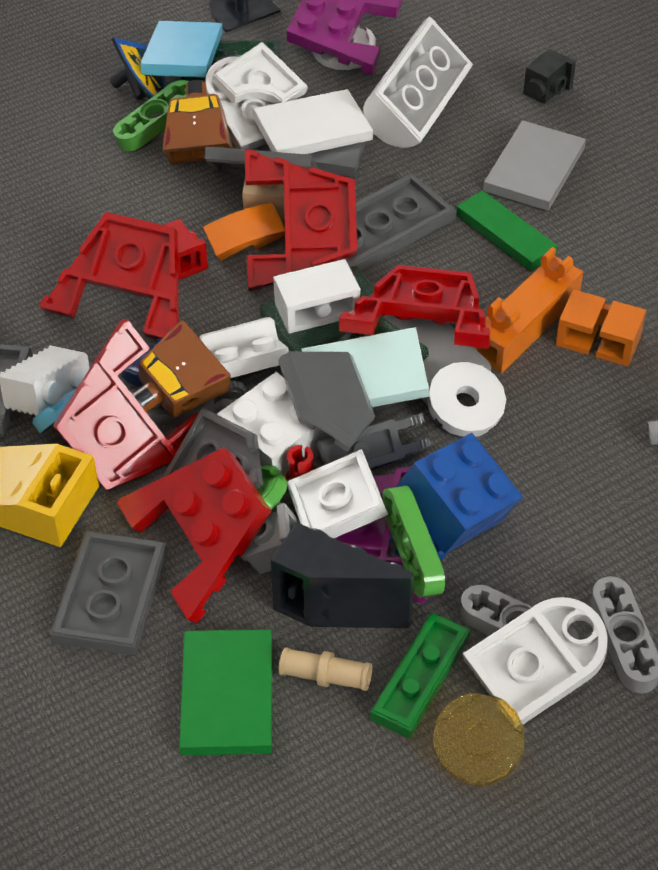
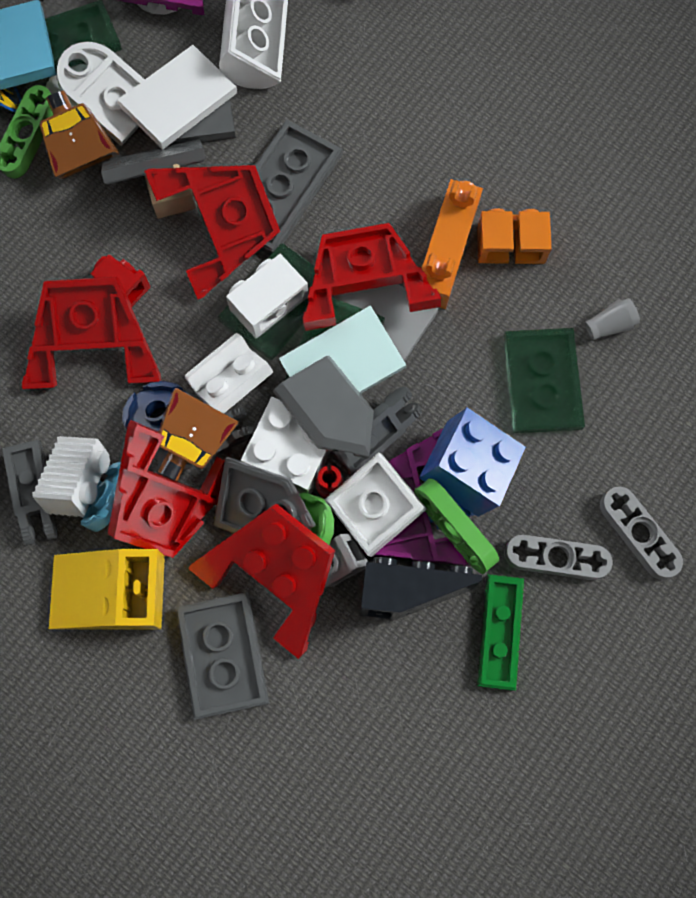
camera: 25 degrees left, 25 degrees up
green tile [179,629,272,755] -> none
orange slope [203,202,285,261] -> none
white tile [212,42,308,104] -> none
tan pin [279,647,372,691] -> none
white tile [426,362,506,437] -> none
clear yellow tile [433,693,525,786] -> none
green tile [456,190,558,271] -> none
white tile [463,597,607,730] -> none
light grey tile [483,120,586,211] -> none
none -> clear green tile [503,328,585,433]

